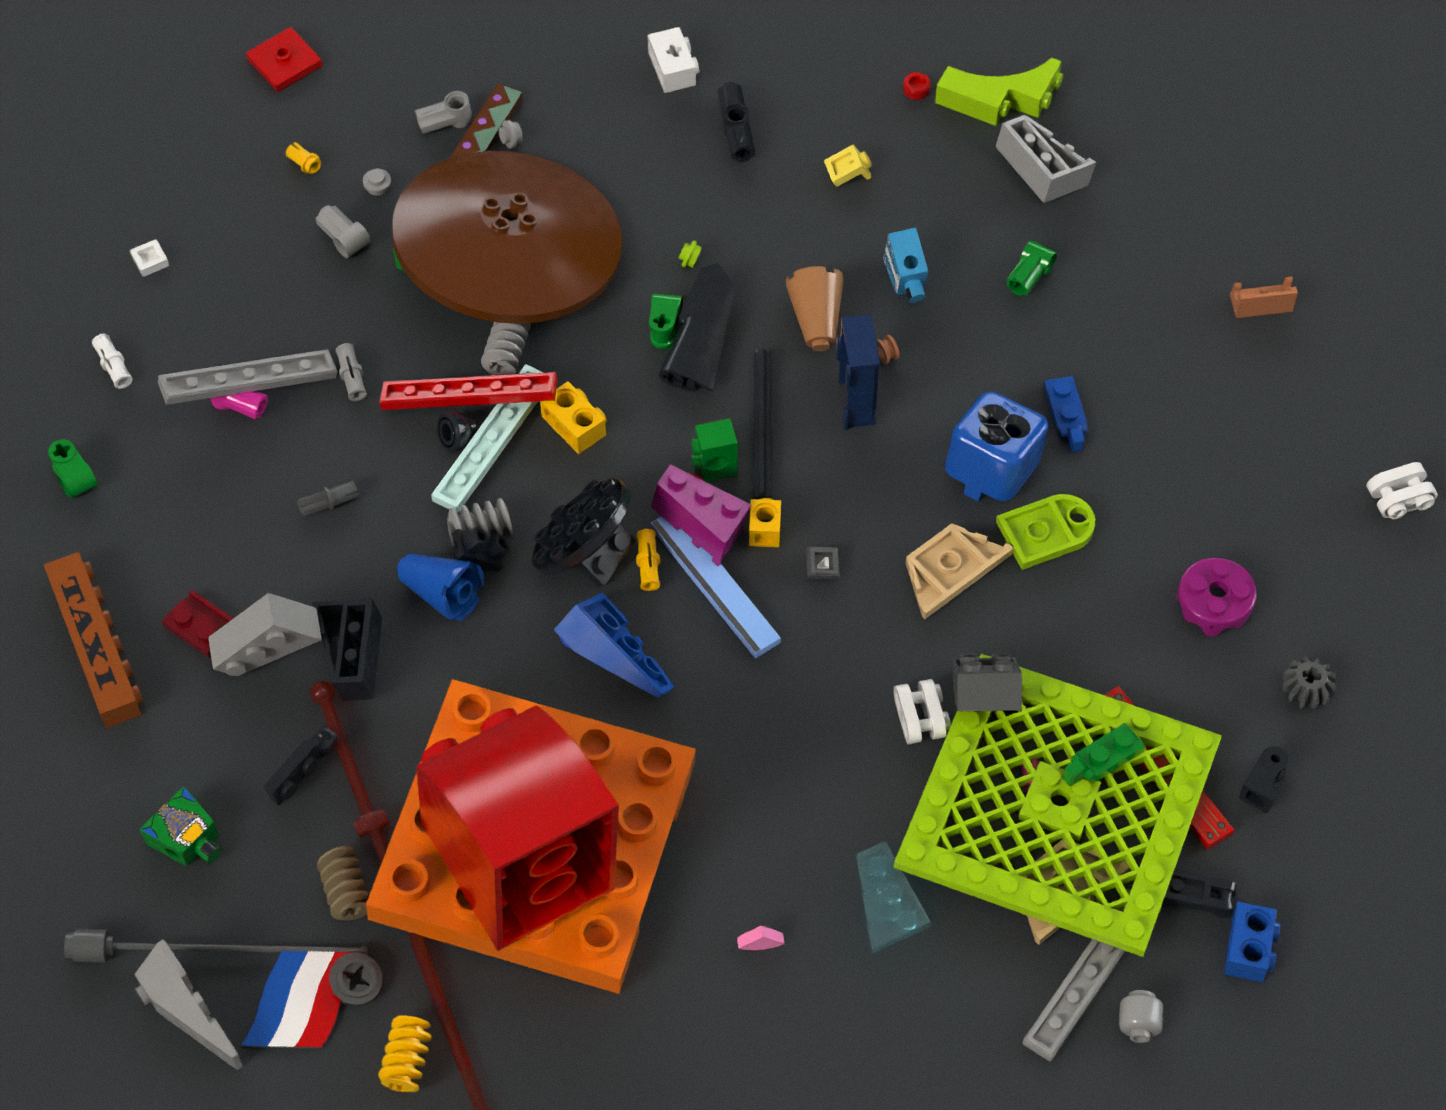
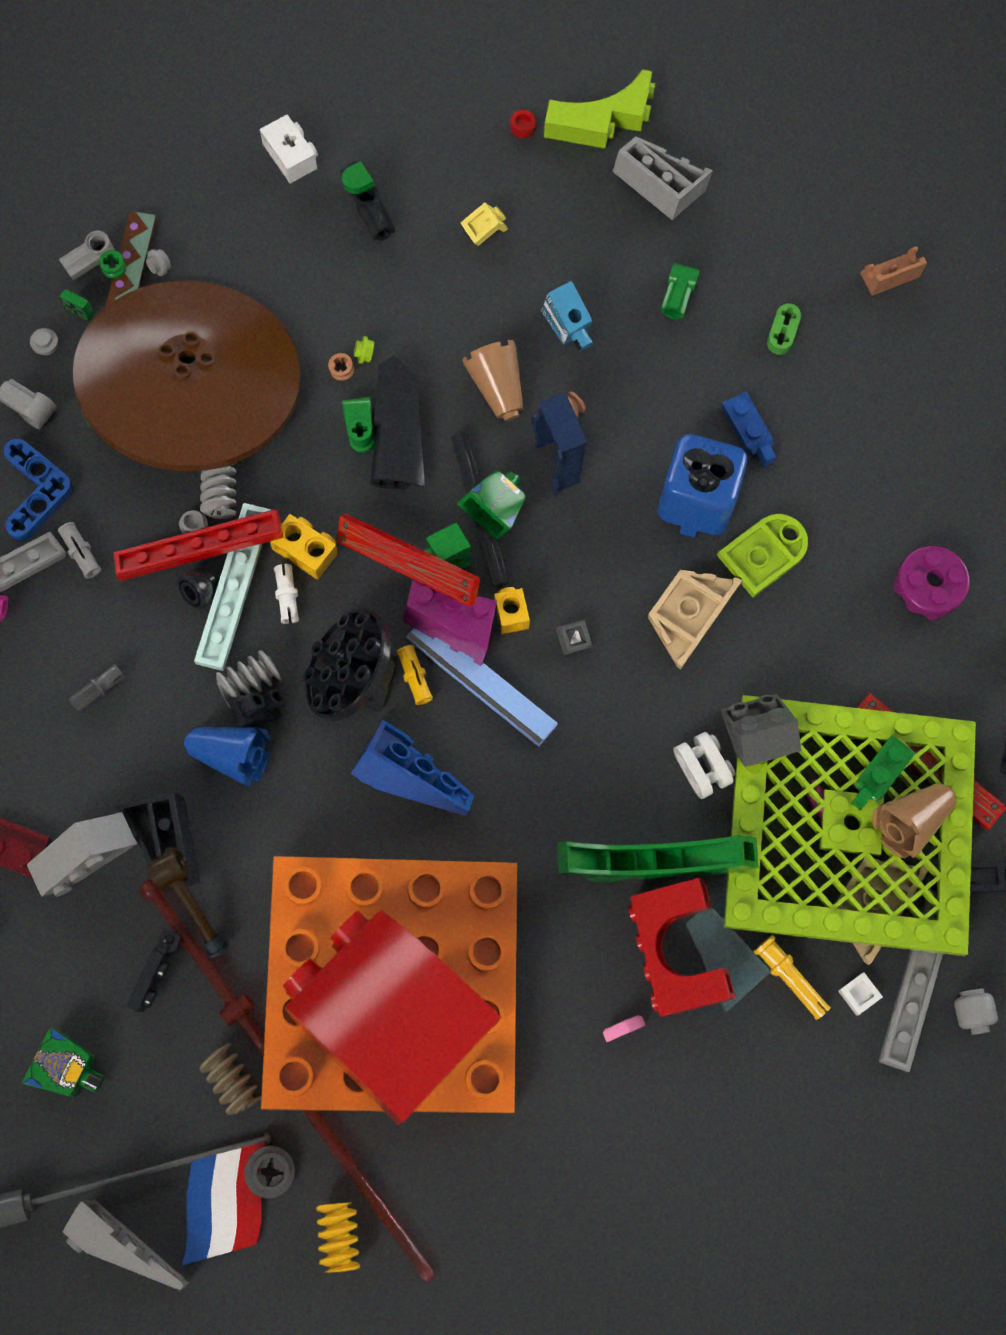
camera: 20 degrees left, 15 degrees up
none -> blue beam [4,439,73,541]
none -> green tile [60,289,94,322]
none -> green bush [99,250,126,279]
none -> dark brown piece [147,848,229,958]
none -> light grey plate [179,510,208,534]
none -> white pin [274,564,300,624]
none -> nougat bush [328,353,355,381]
none -> red tile [336,514,480,607]
none -> green tile [342,161,375,194]
none -> green torso [457,470,525,540]
none -> green arch [557,835,759,883]
none -> red arch [628,878,736,1016]
none -> yellow pin [753,934,831,1020]
none -> bright green beam [767,303,801,355]
none -> white tile [838,972,882,1016]
none -> medium nougat cone [872,783,956,859]

